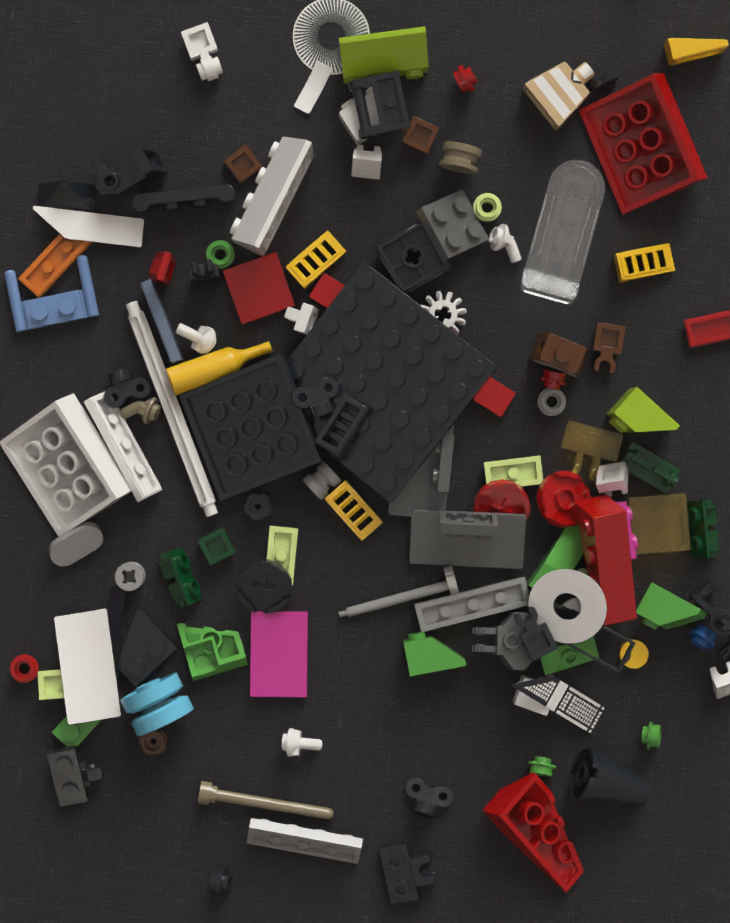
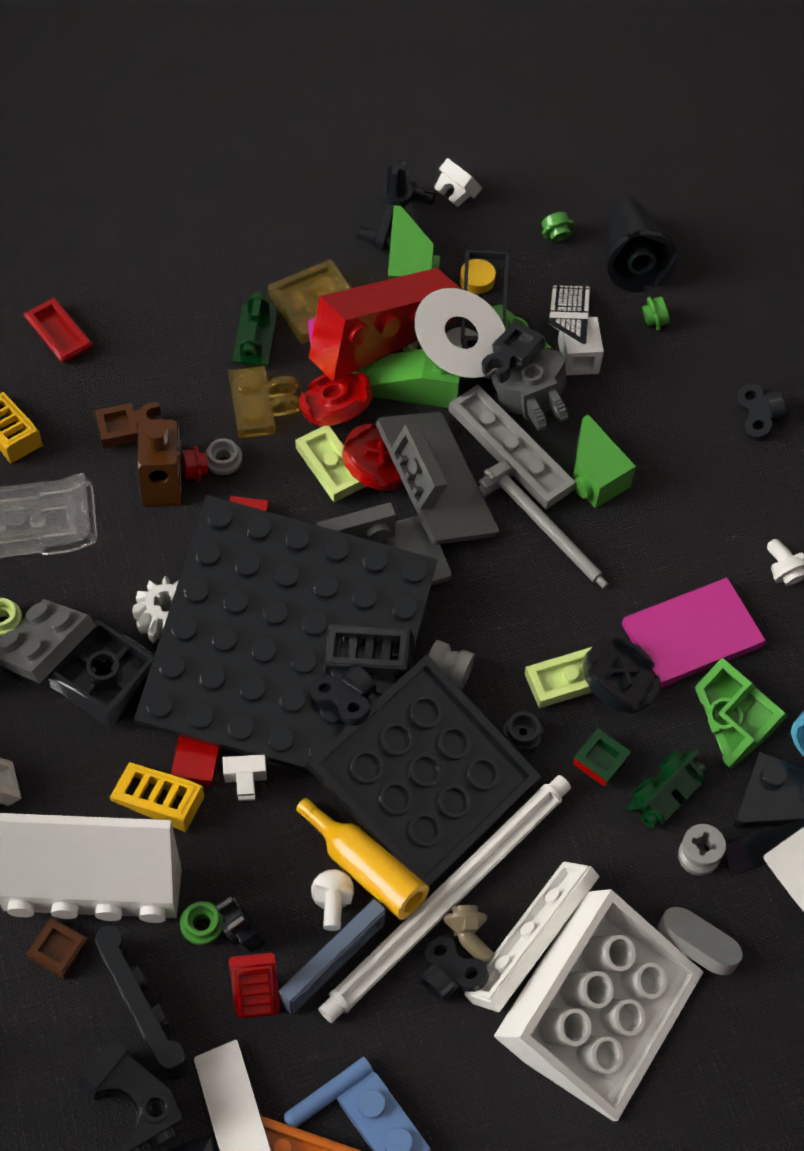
camera: 120 degrees left, 30 degrees down
red tile [223,252,295,325] -> none
yellow slope [324,480,383,541] -> none
red wedge [482,773,584,893] -> none
white plate [489,224,522,263] -> none
white tile [596,461,629,497] -> none
lime slope [607,387,680,433] -> none
dark green hinge [686,500,720,558] -> none
blue plate [689,624,717,650] -> none

